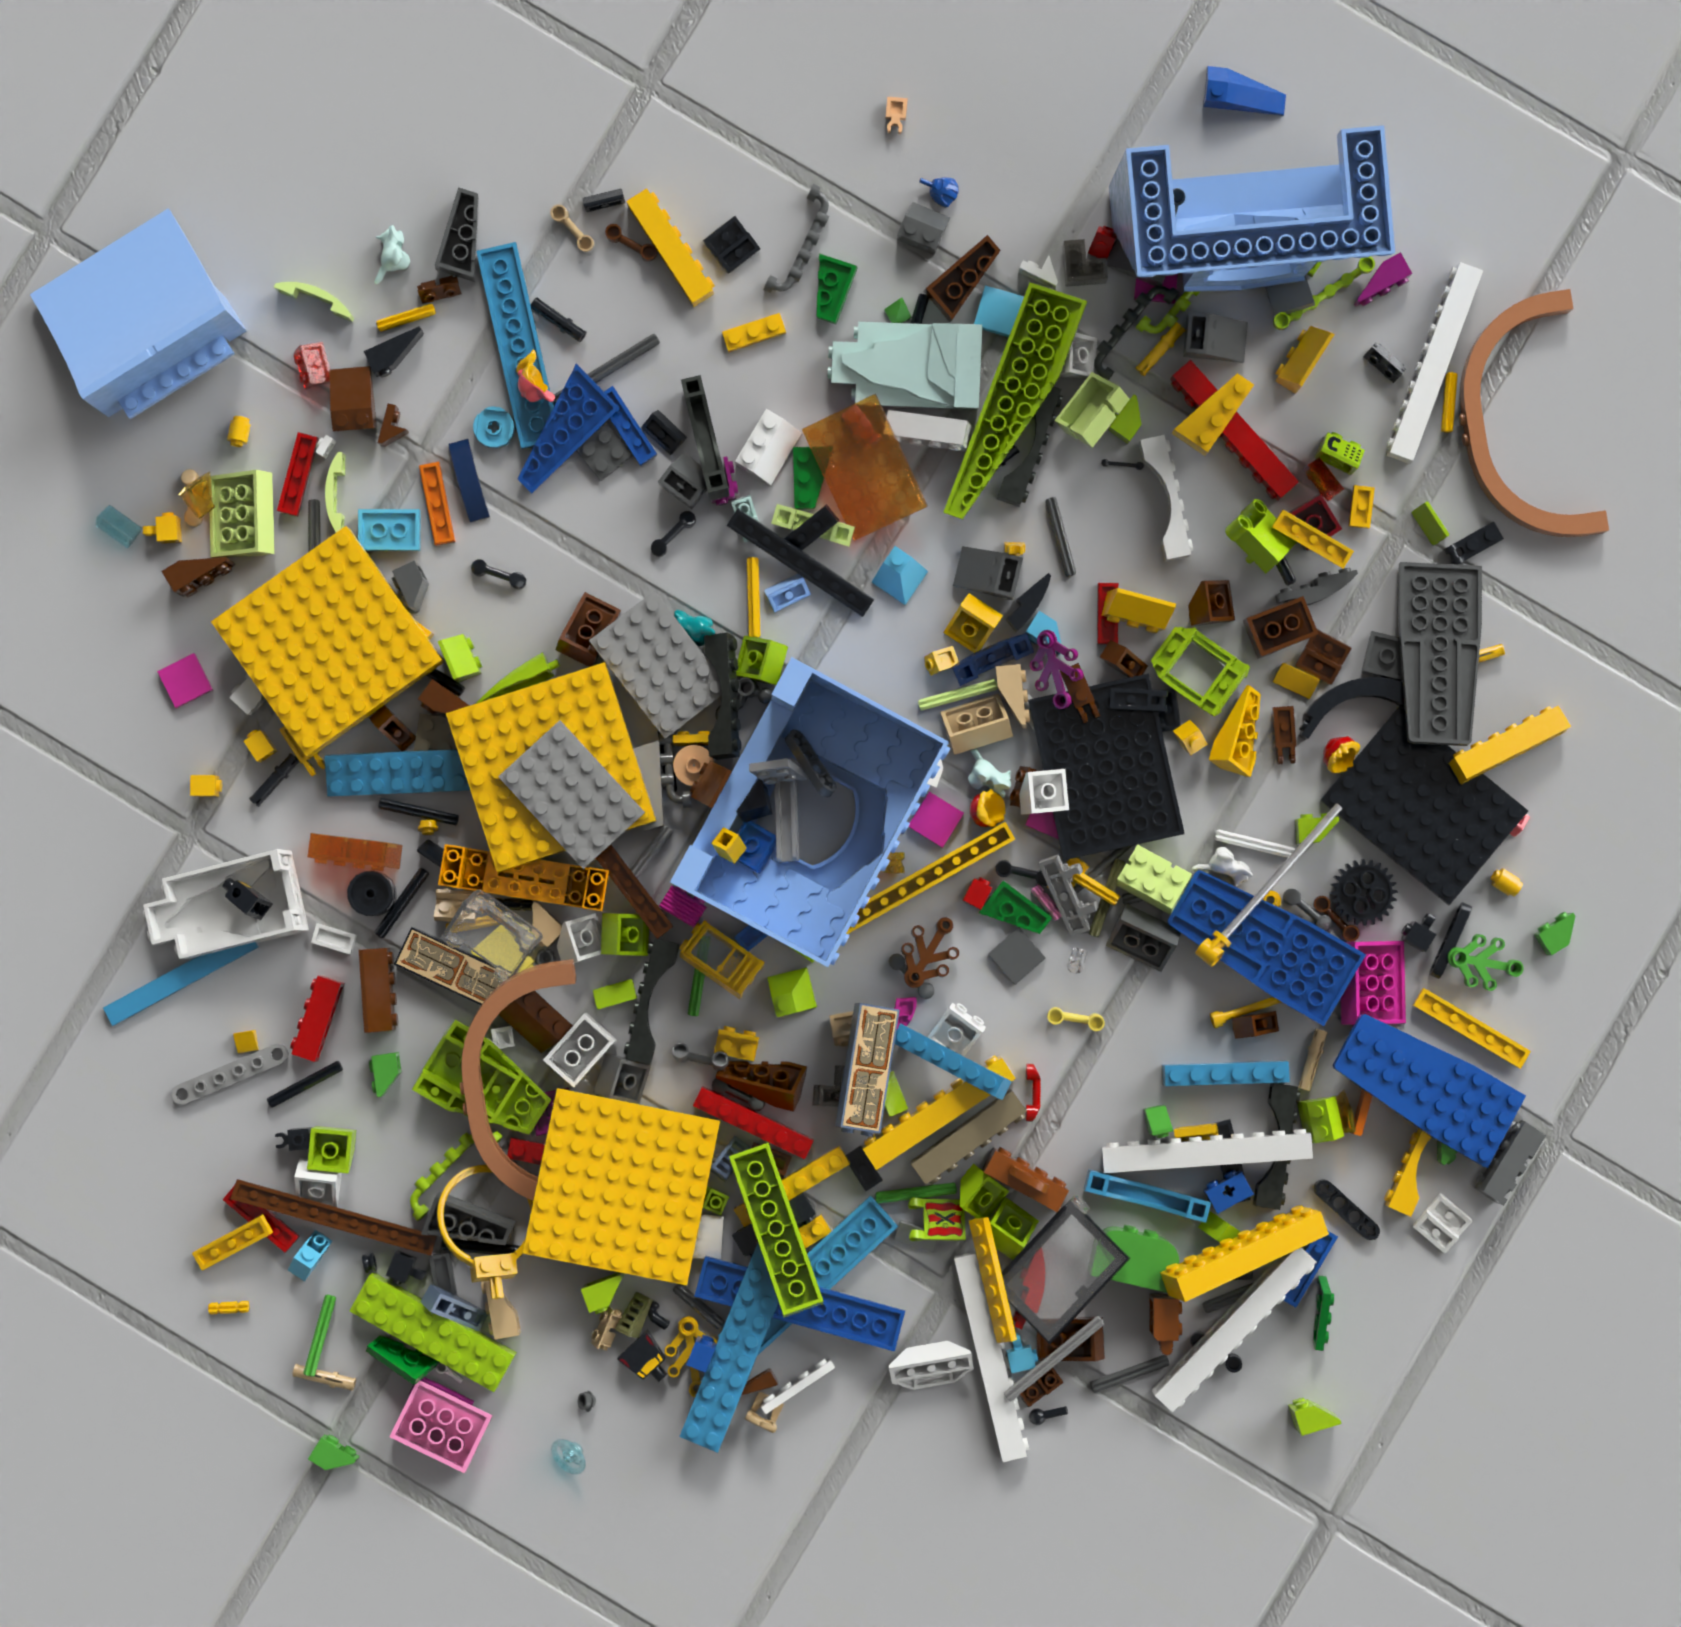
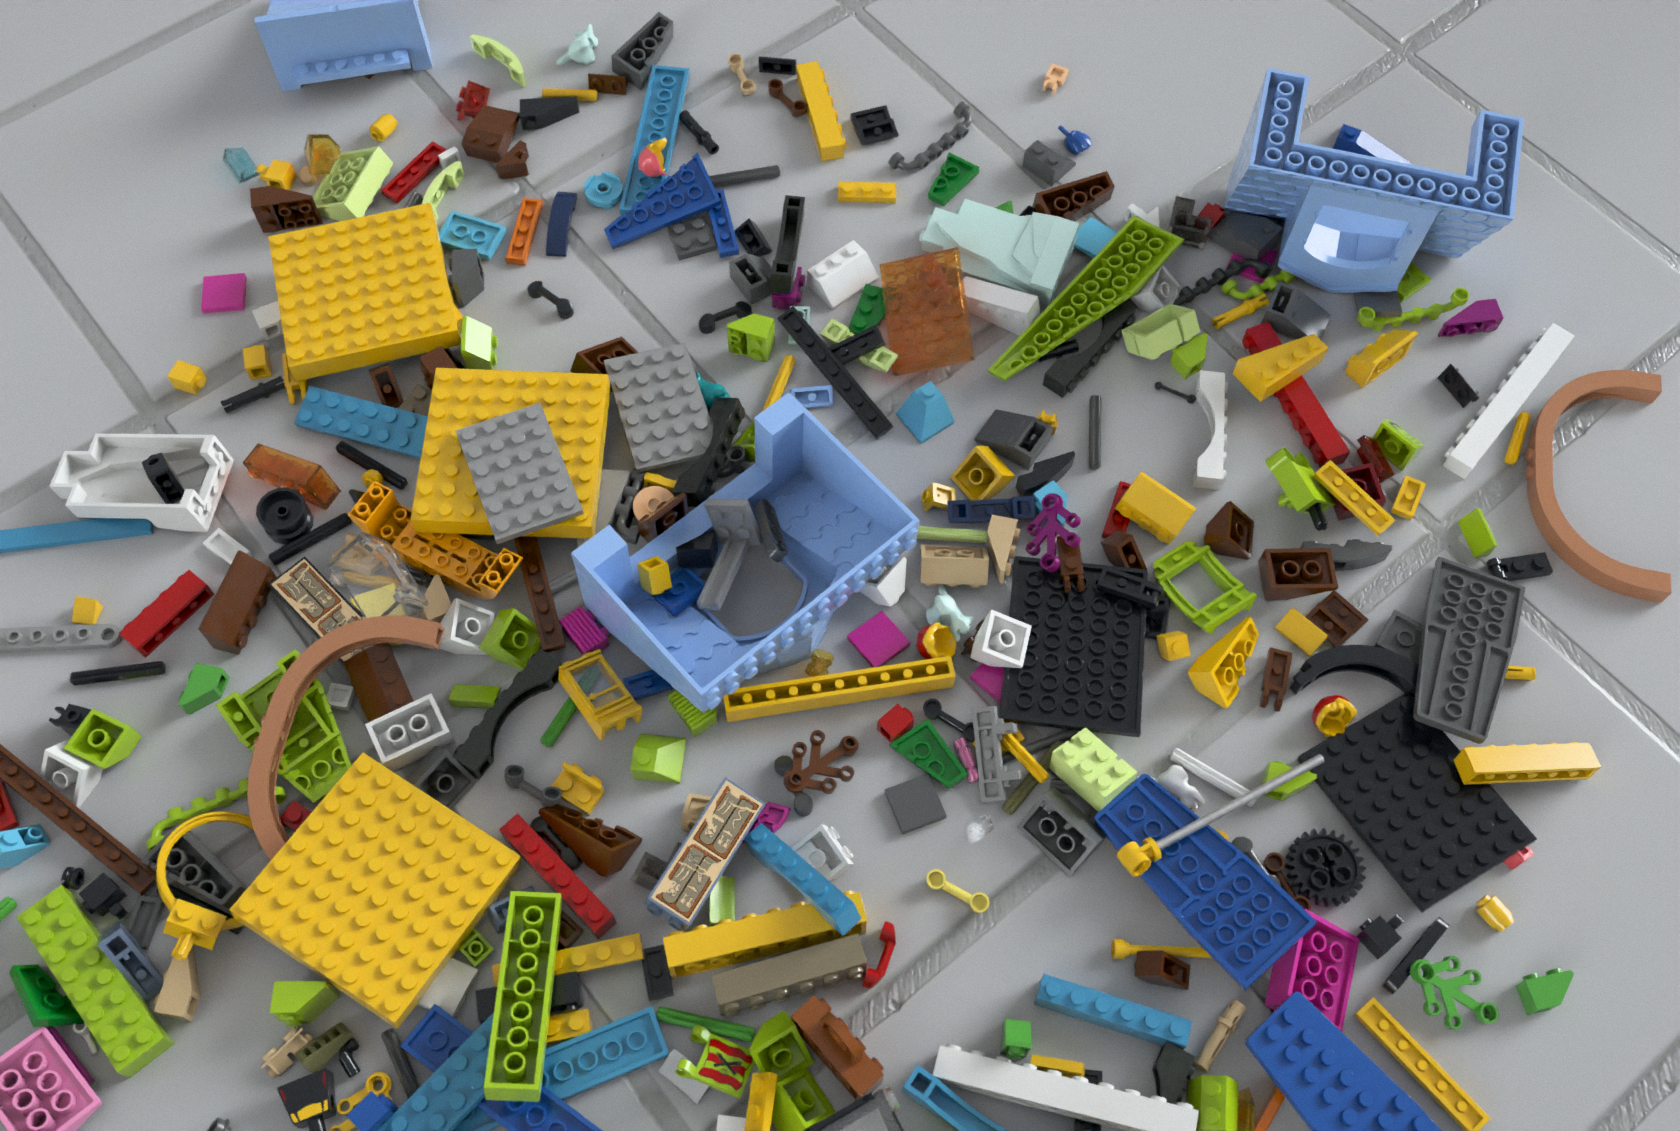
camera: 15 degrees right, 25 degrees down
none -> lime slope [727,313,775,362]

